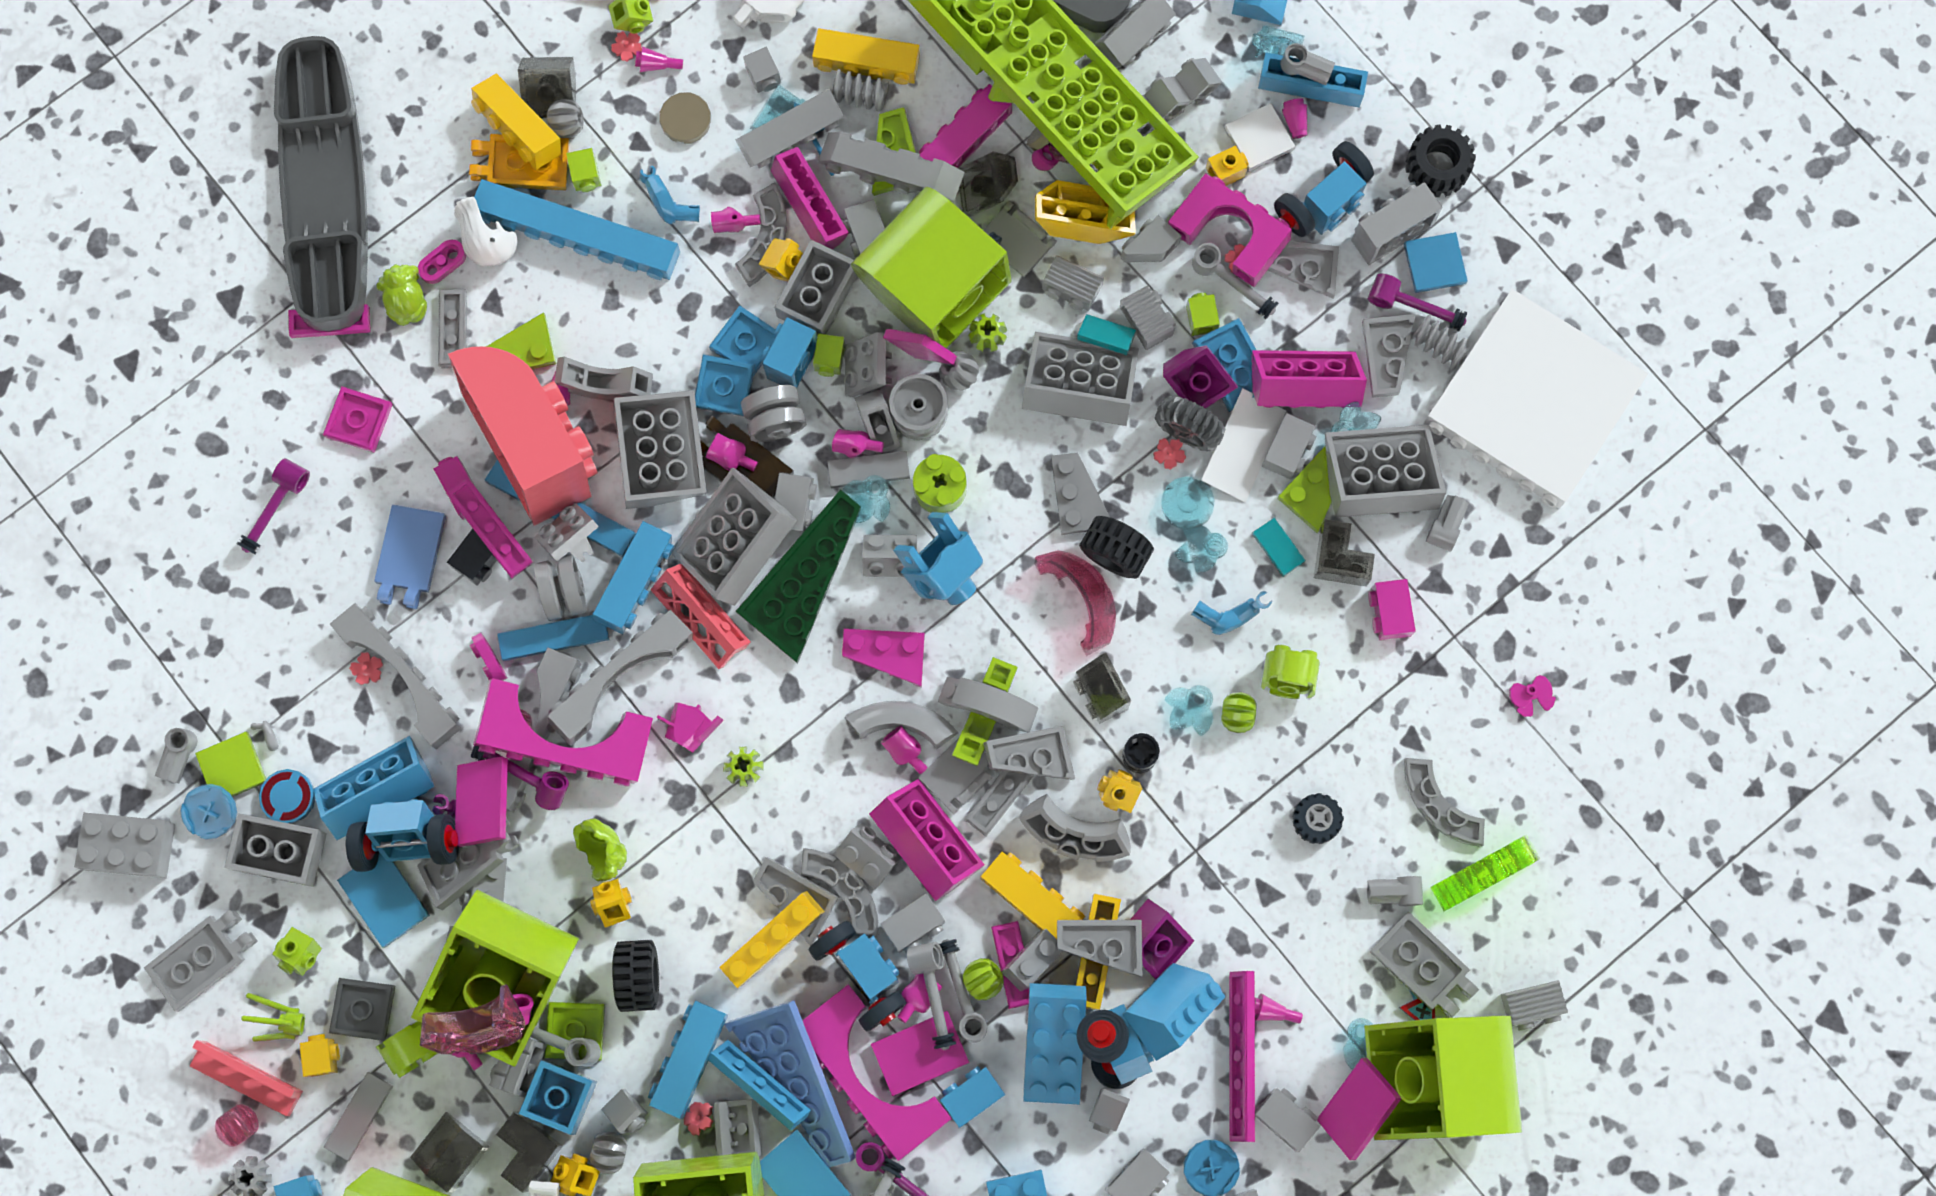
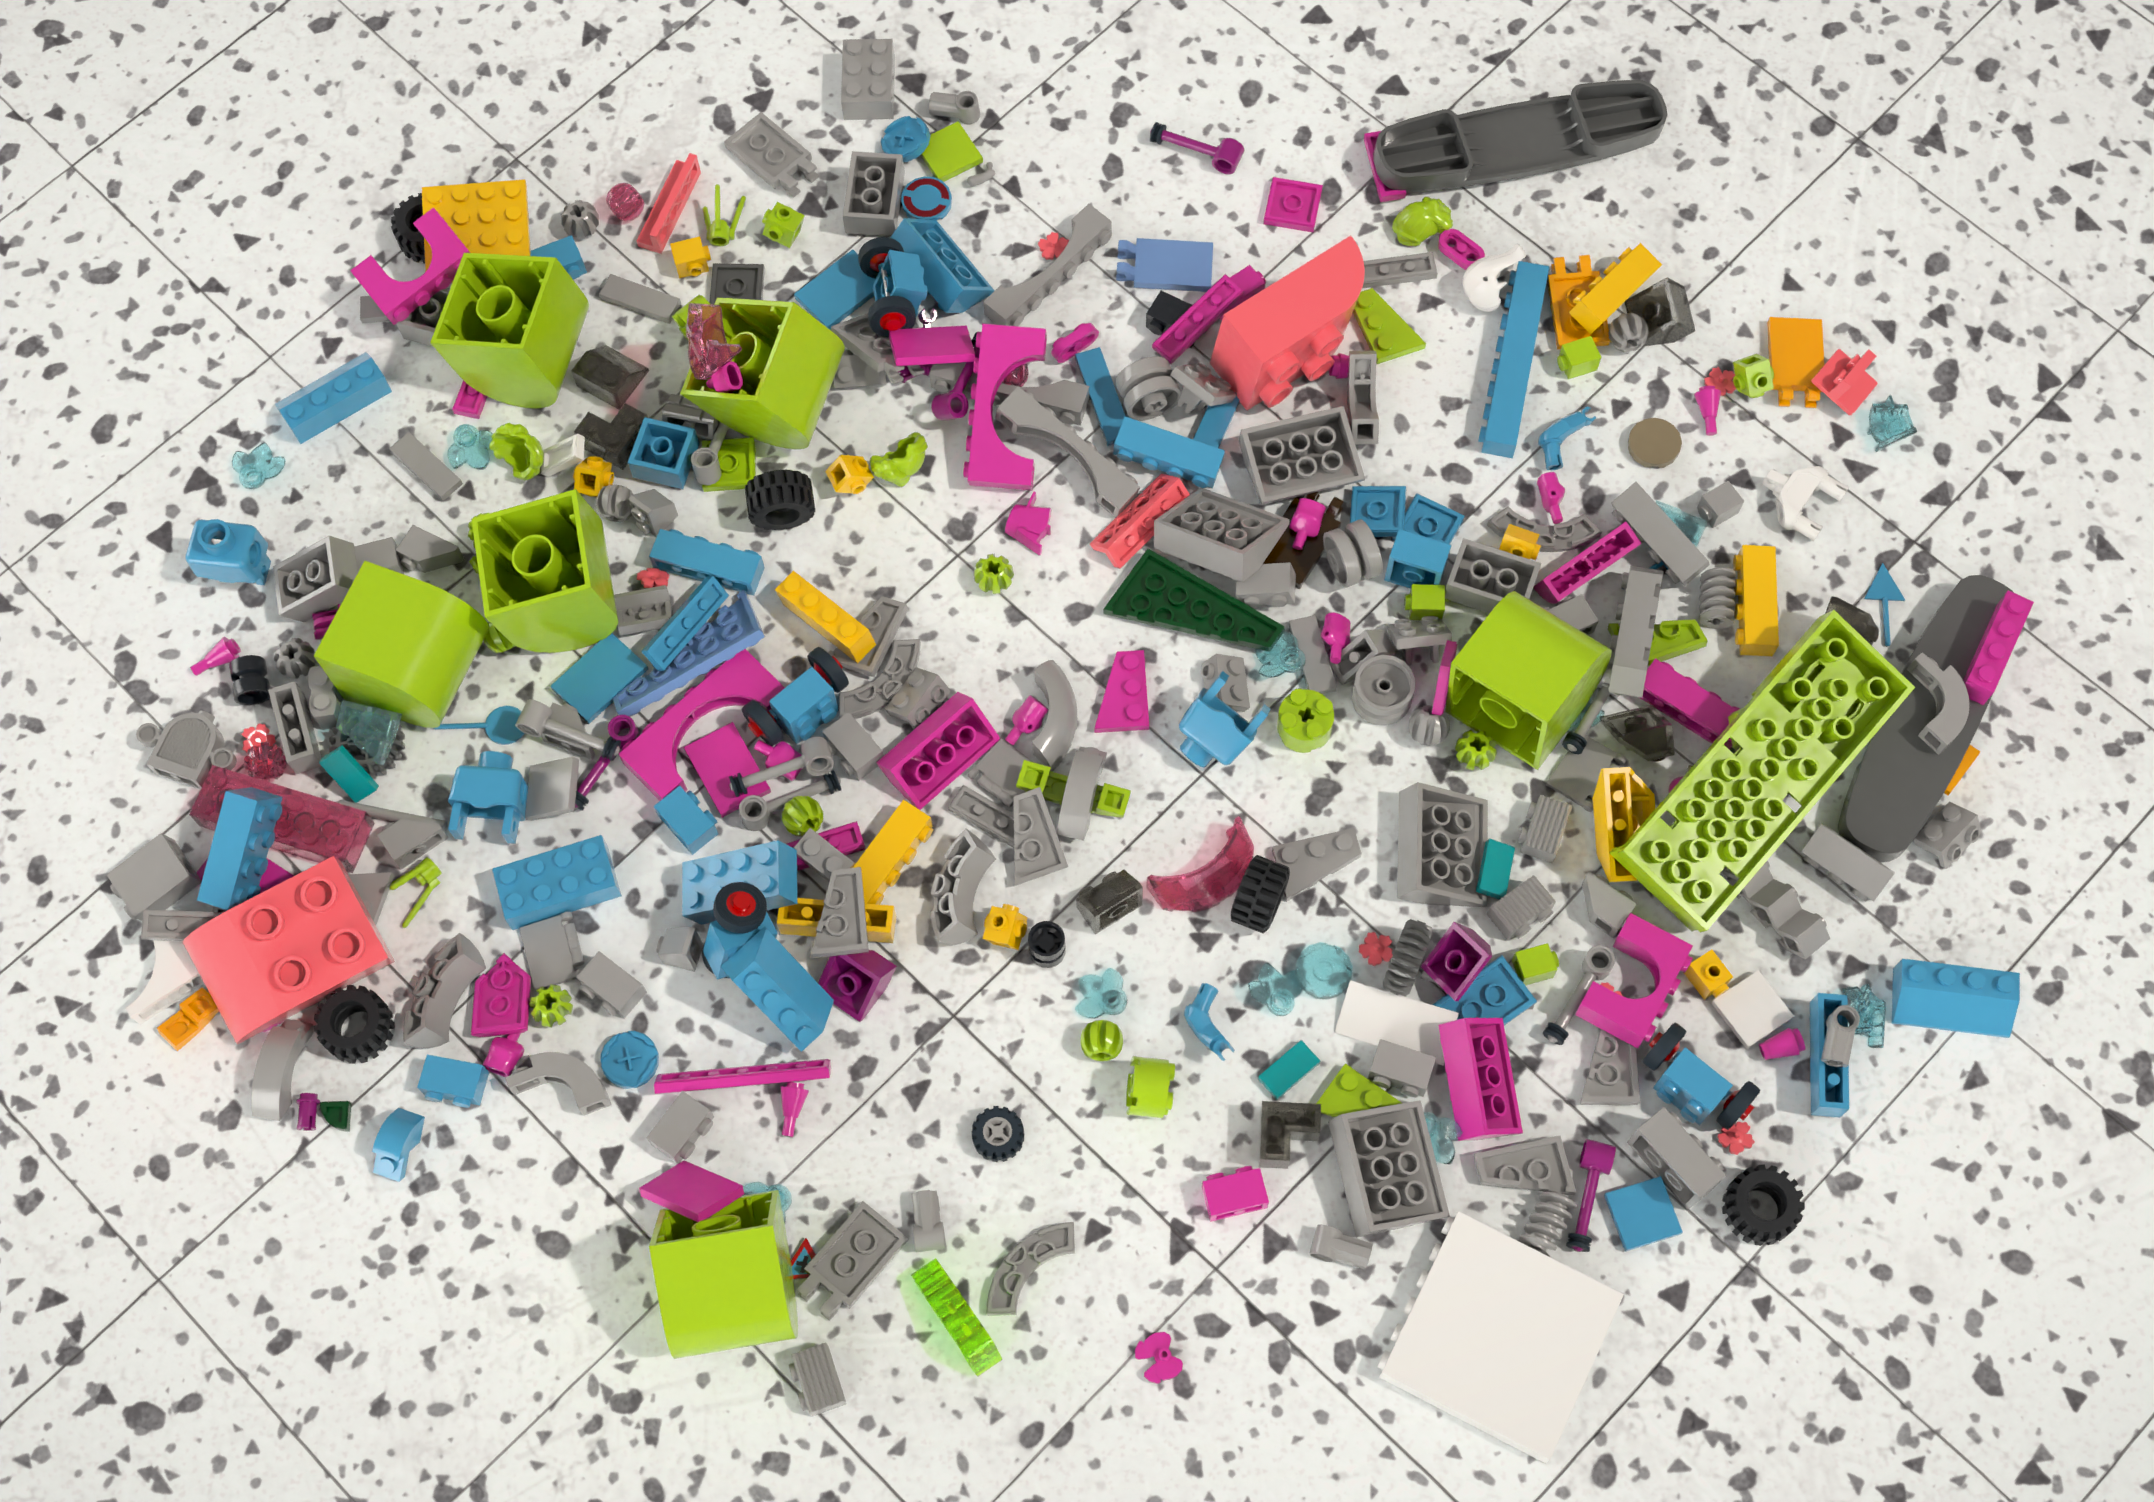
camera: 85 degrees right, 10 degrees down
none -> coral plant [1717,1122,1755,1155]

